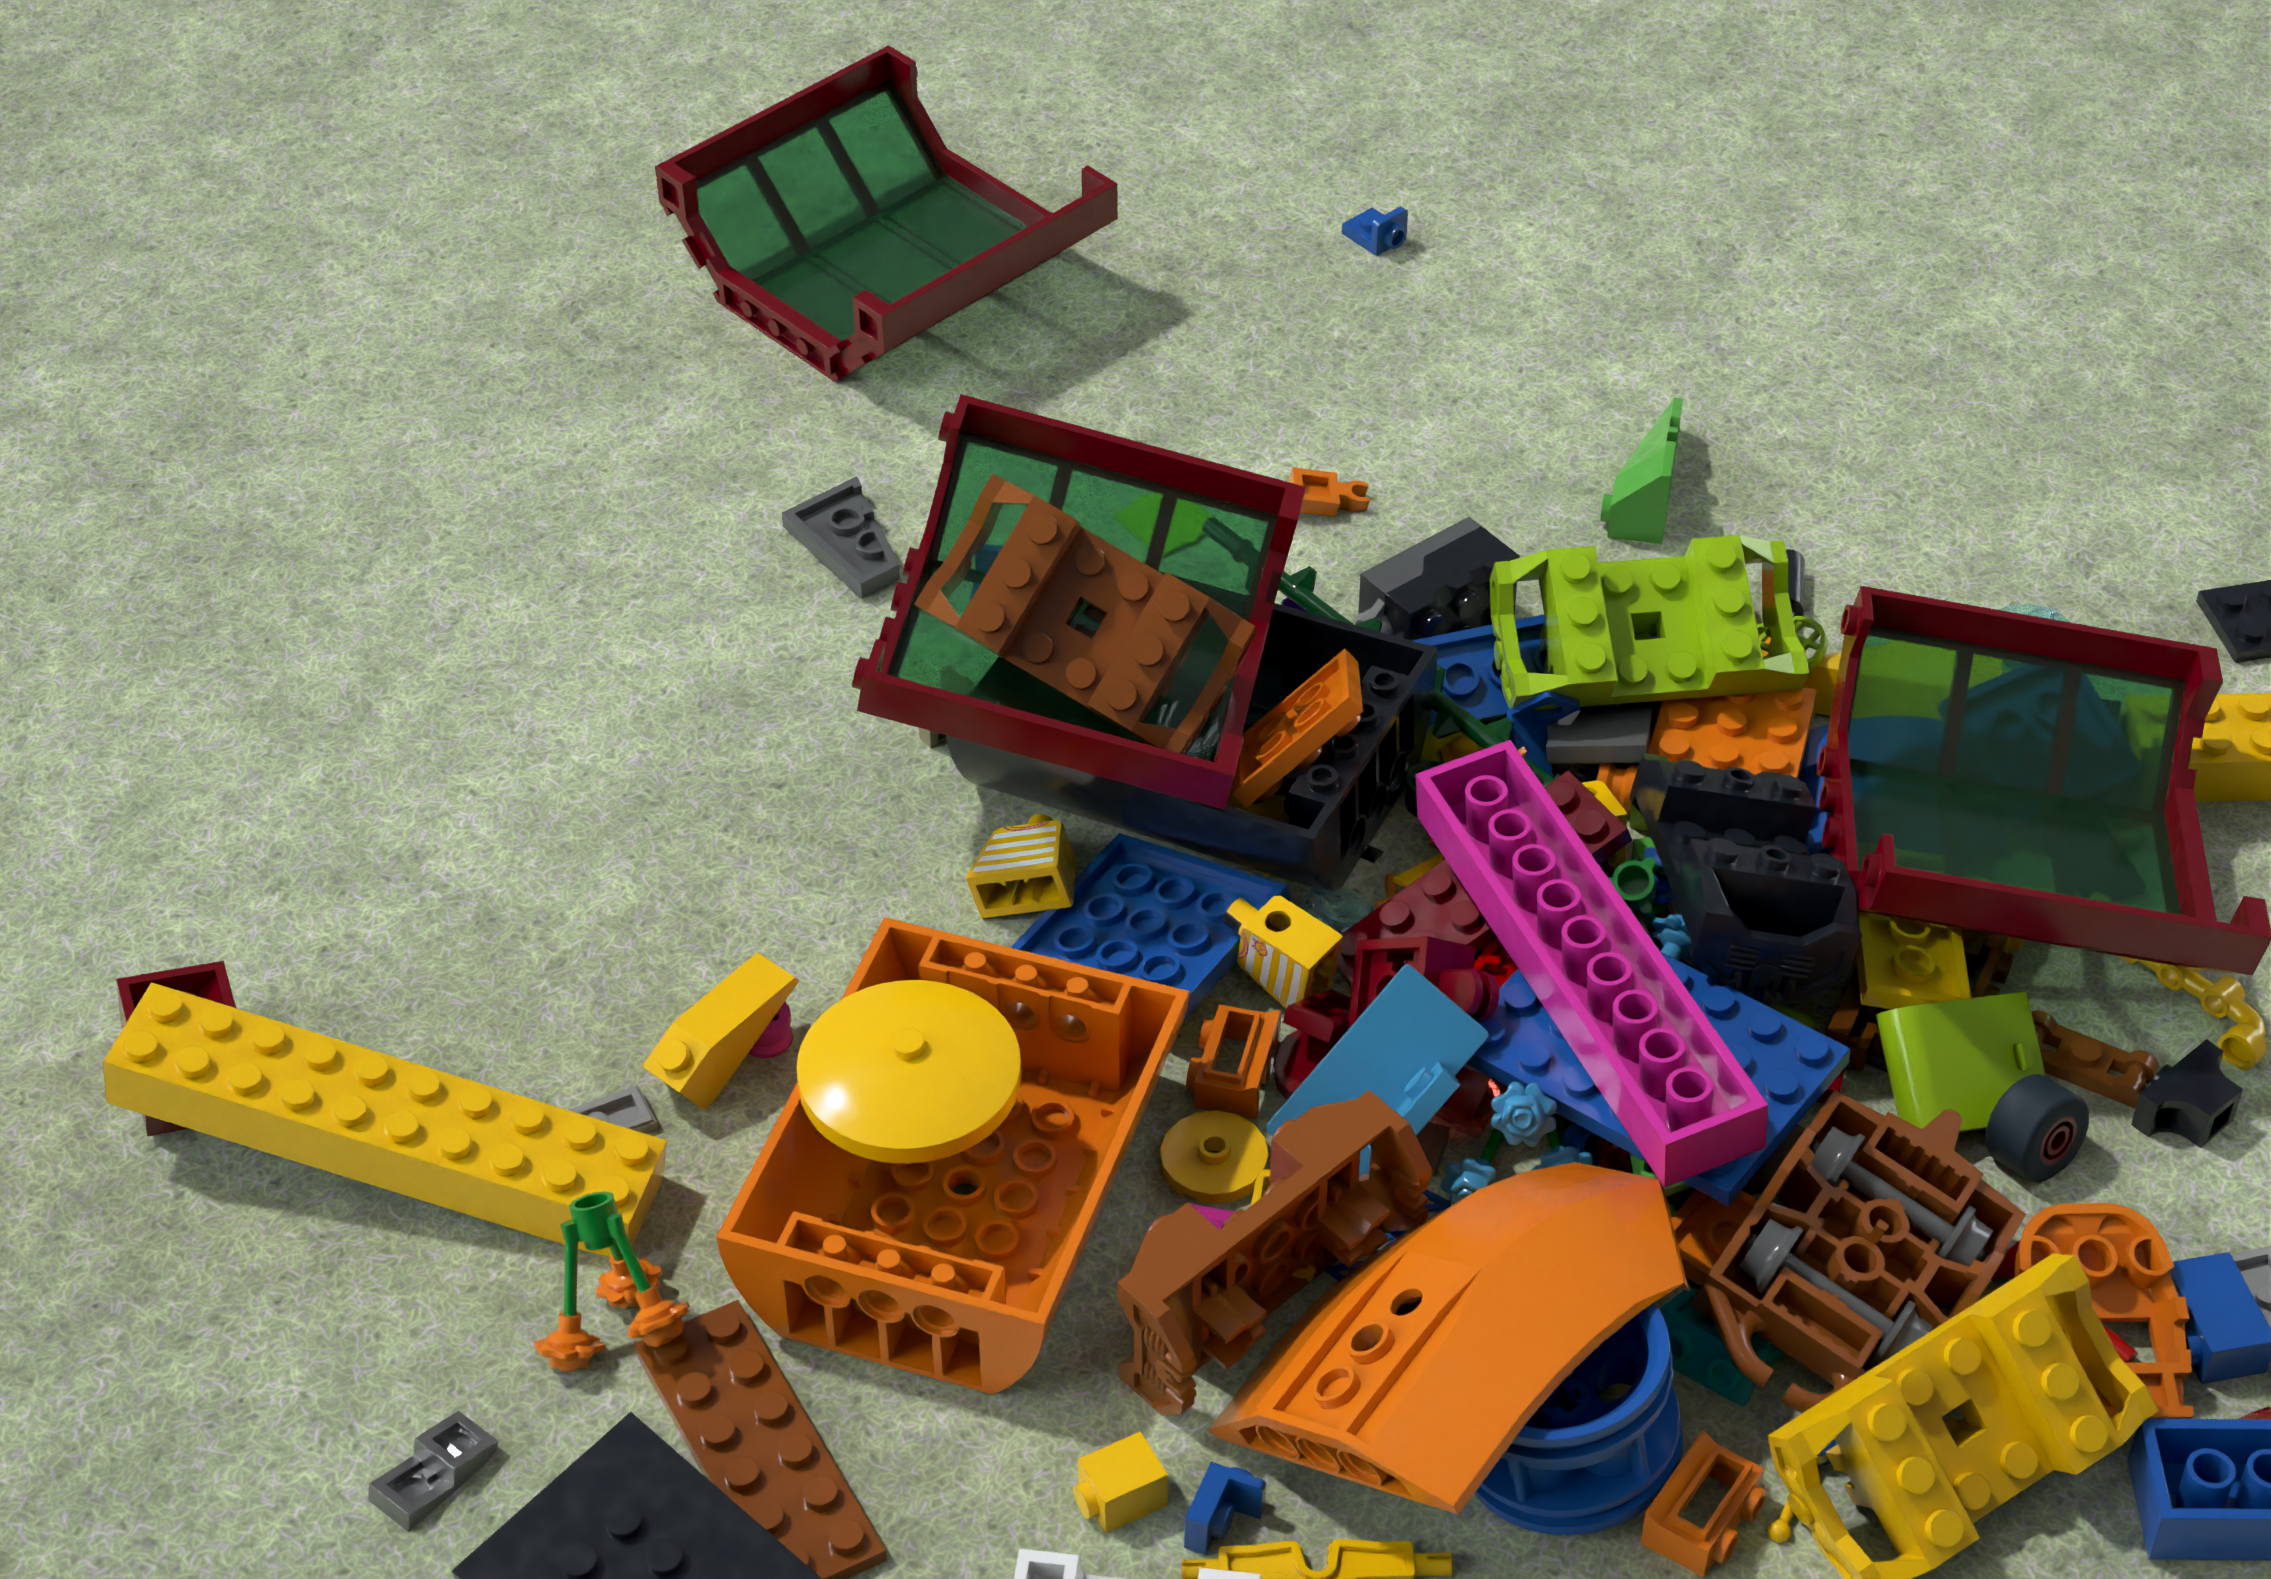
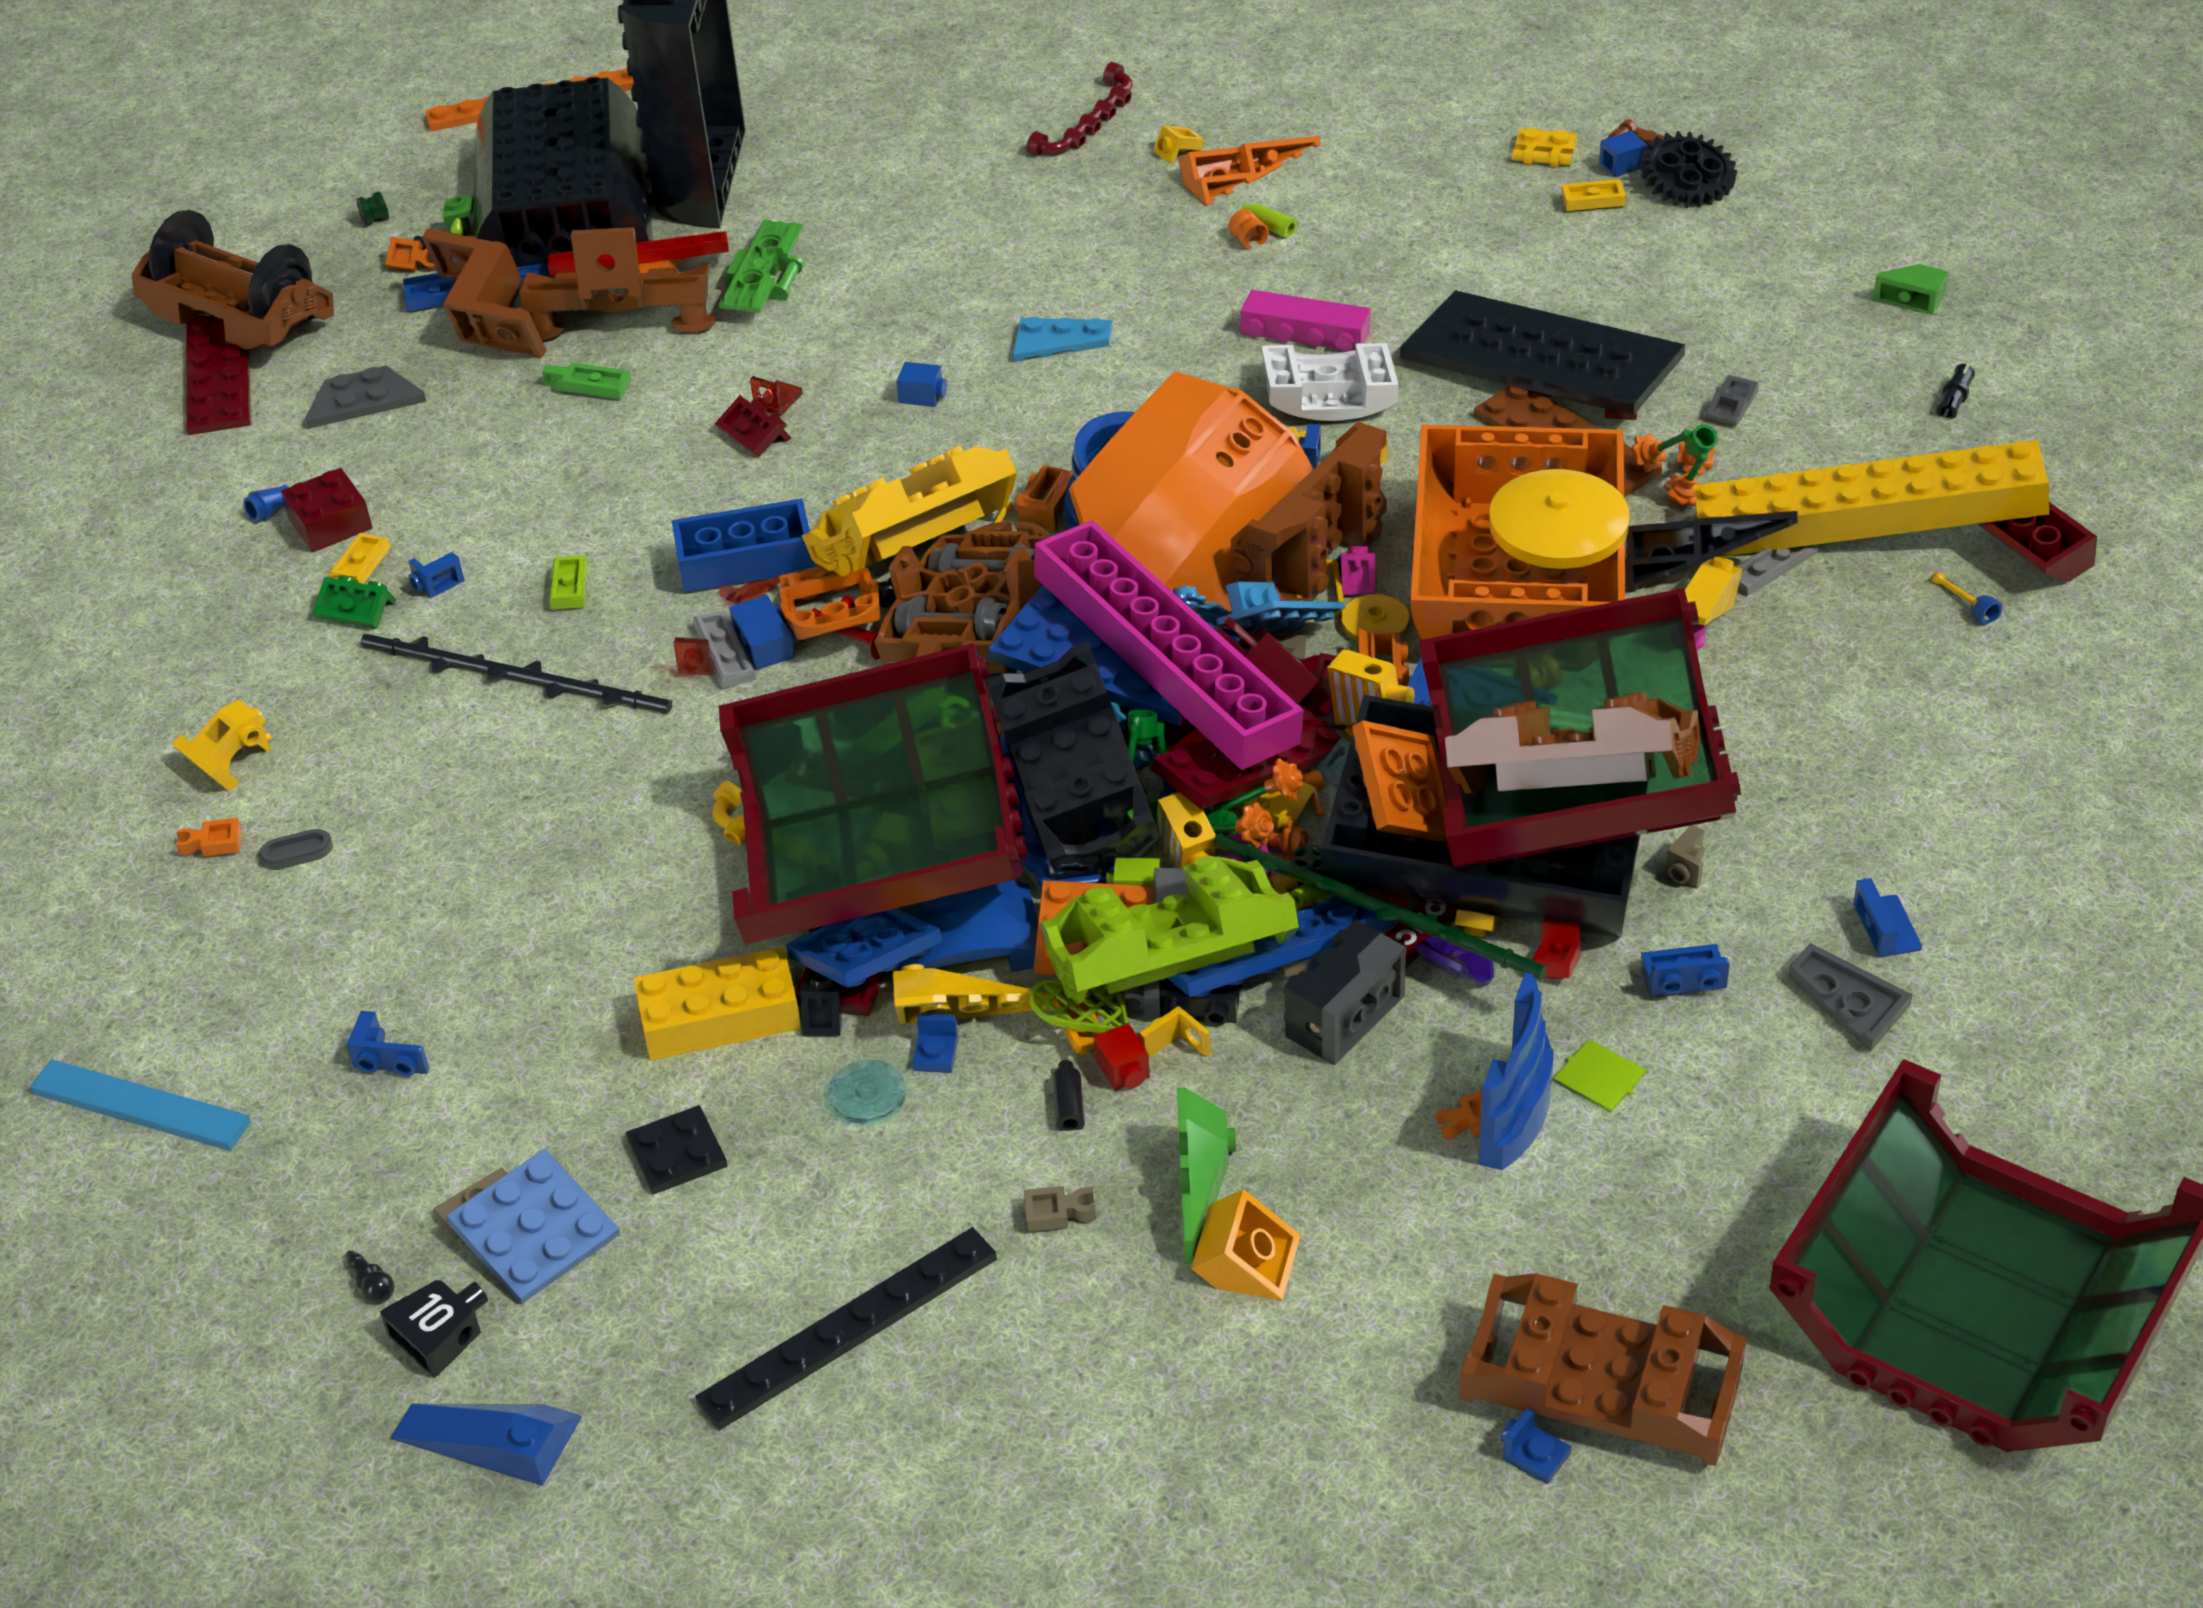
camera: 170 degrees right, 0 degrees up
none -> black plate [695,1227,997,1431]
none -> dark tan plate [1024,1186,1096,1232]
none -> light orange slope [1191,1189,1301,1300]
none -> dark orange piece [1459,1273,1747,1466]
none -> blue slope [1478,972,1554,1170]
none -> black wedge [1625,511,1798,591]
none -> blue panel [1853,878,1922,958]
none -> blue hinge [1932,572,2003,626]
none -> black pin [1936,363,1975,419]

